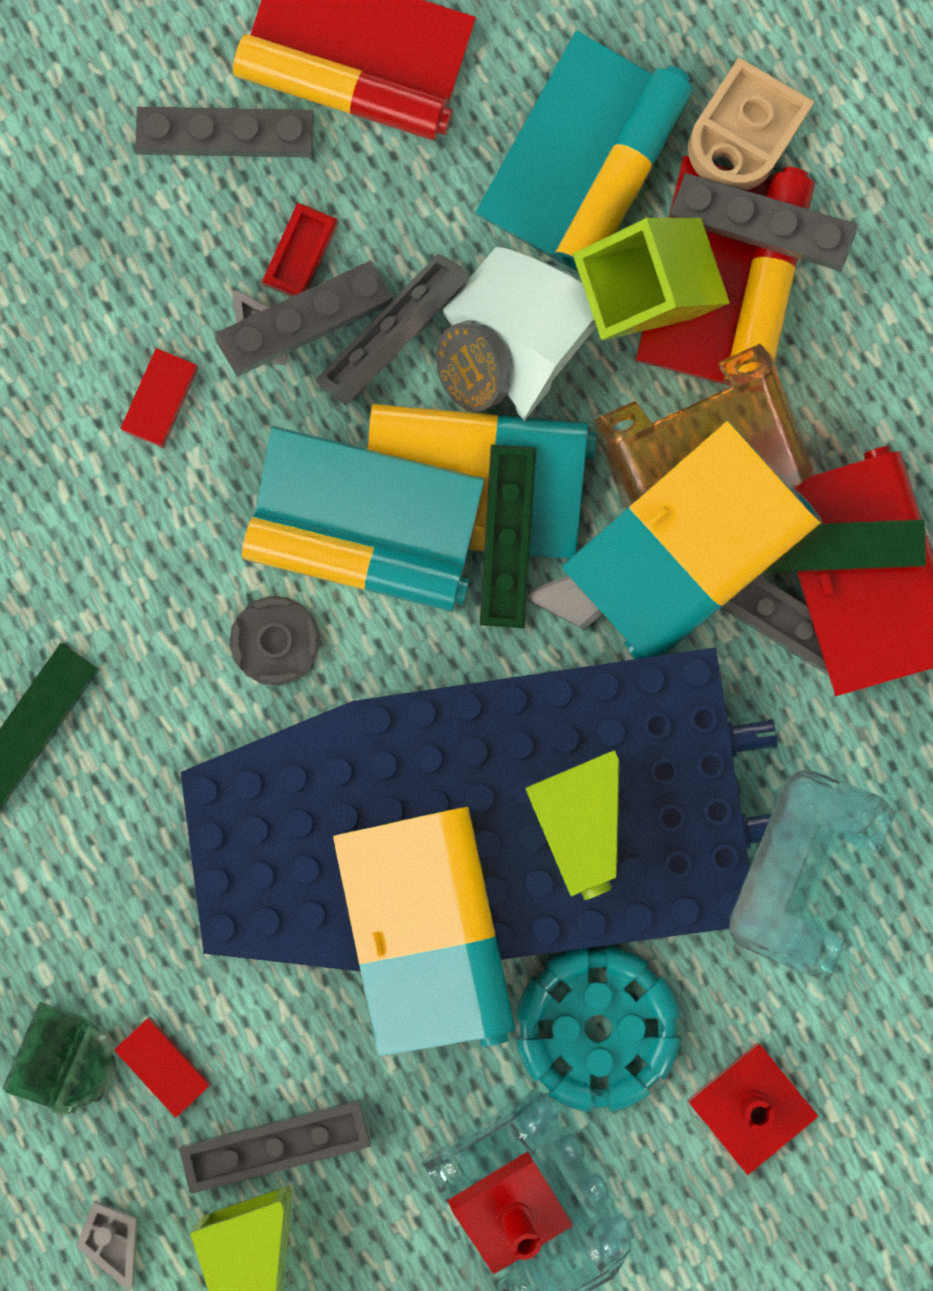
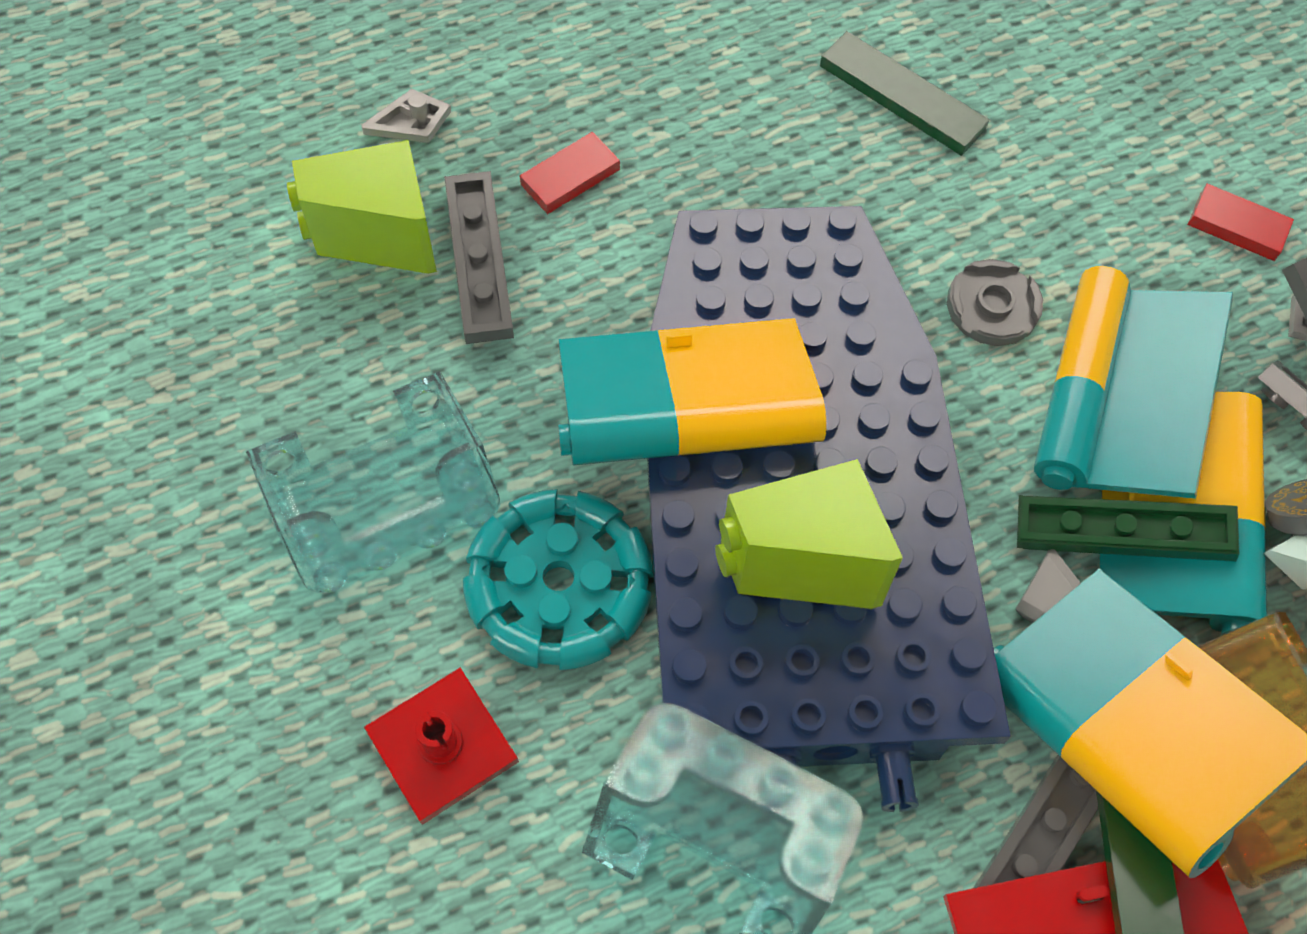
camera: 85 degrees right, 20 degrees down
clear green slope [2,1002,116,1114] -> none
red tile [447,1151,573,1275] -> none

